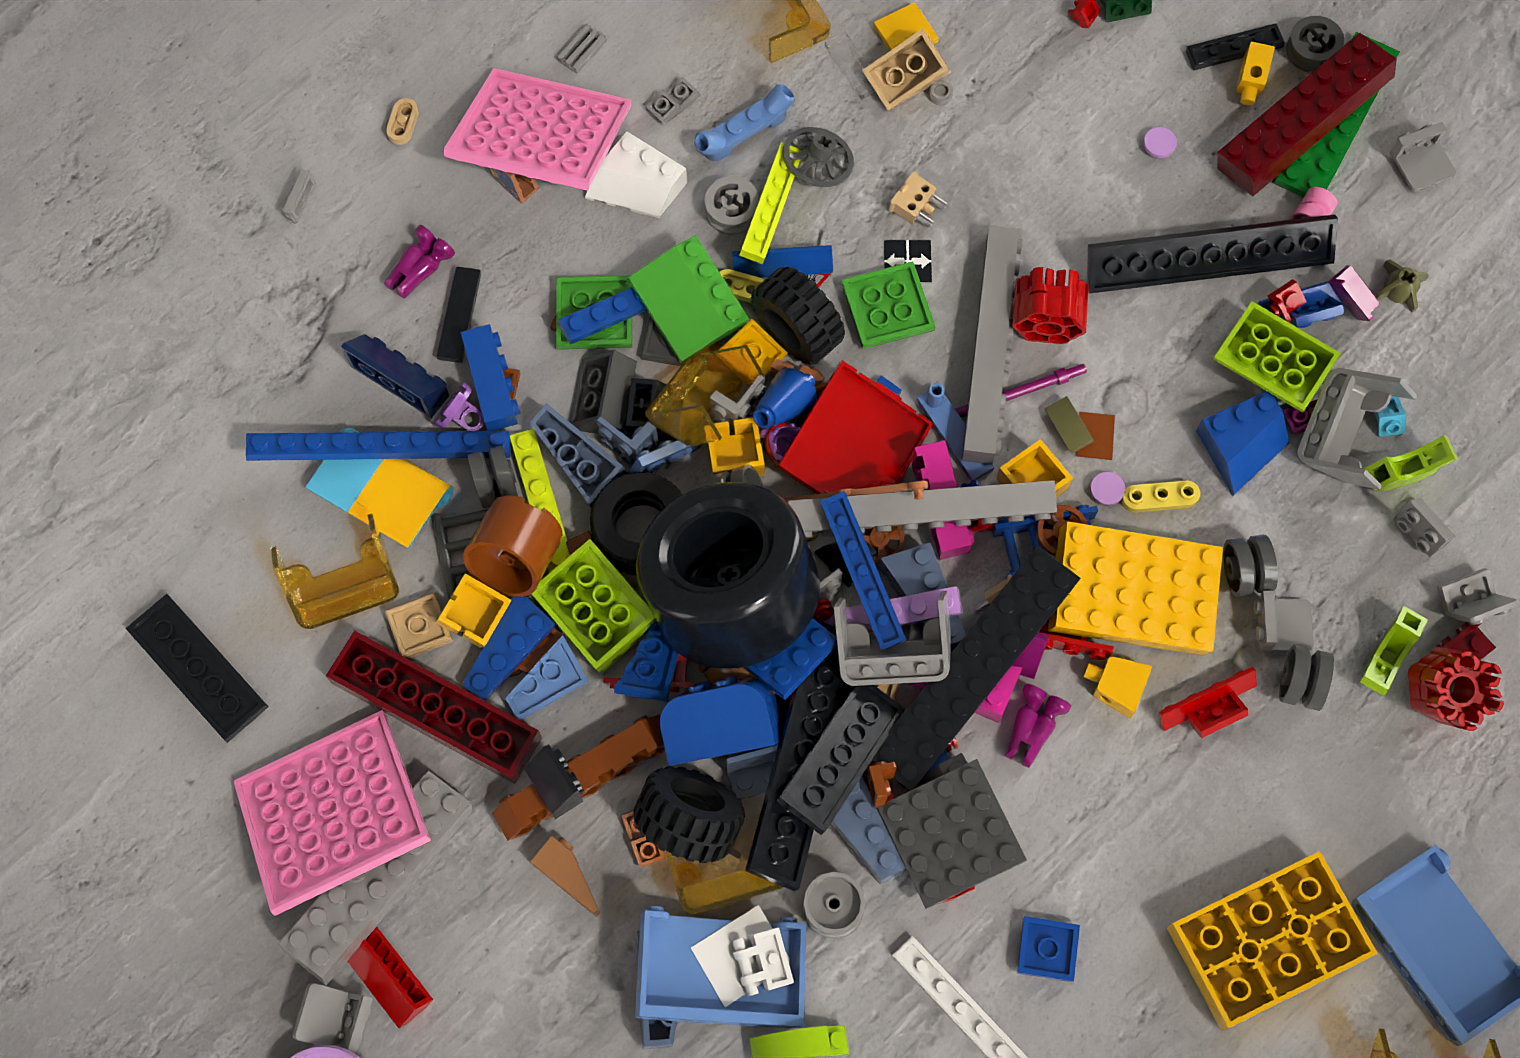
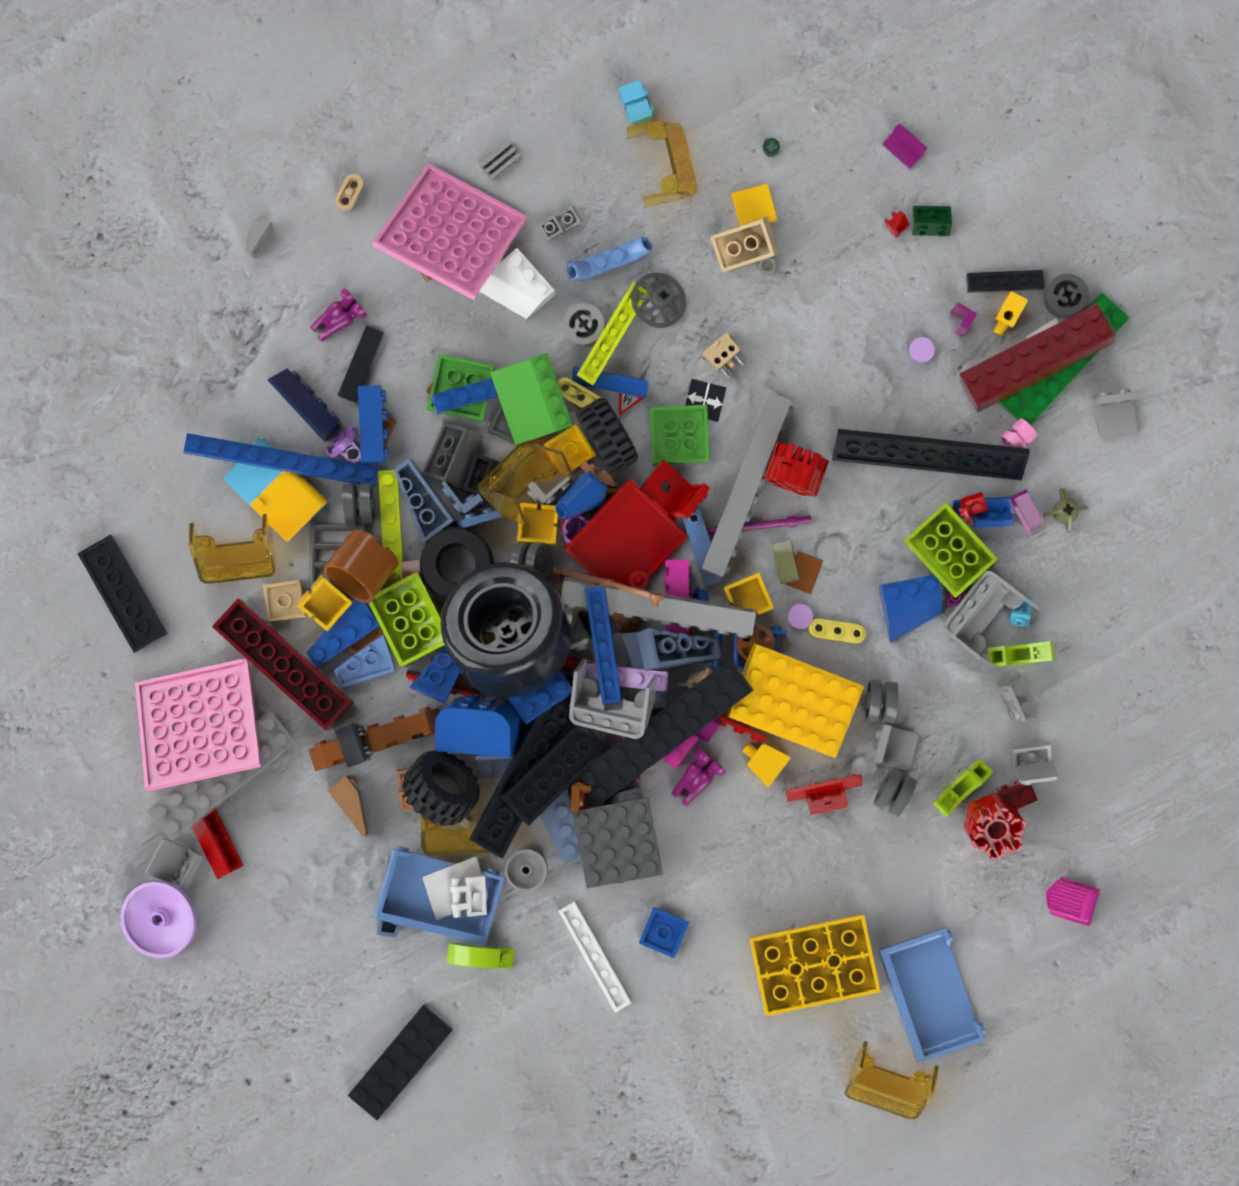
camera: 10 degrees right, 15 degrees up
none -> sand blue wedge [637,628,721,671]
none -> red bracket [639,460,710,519]
none -> magenta panel [950,302,977,337]

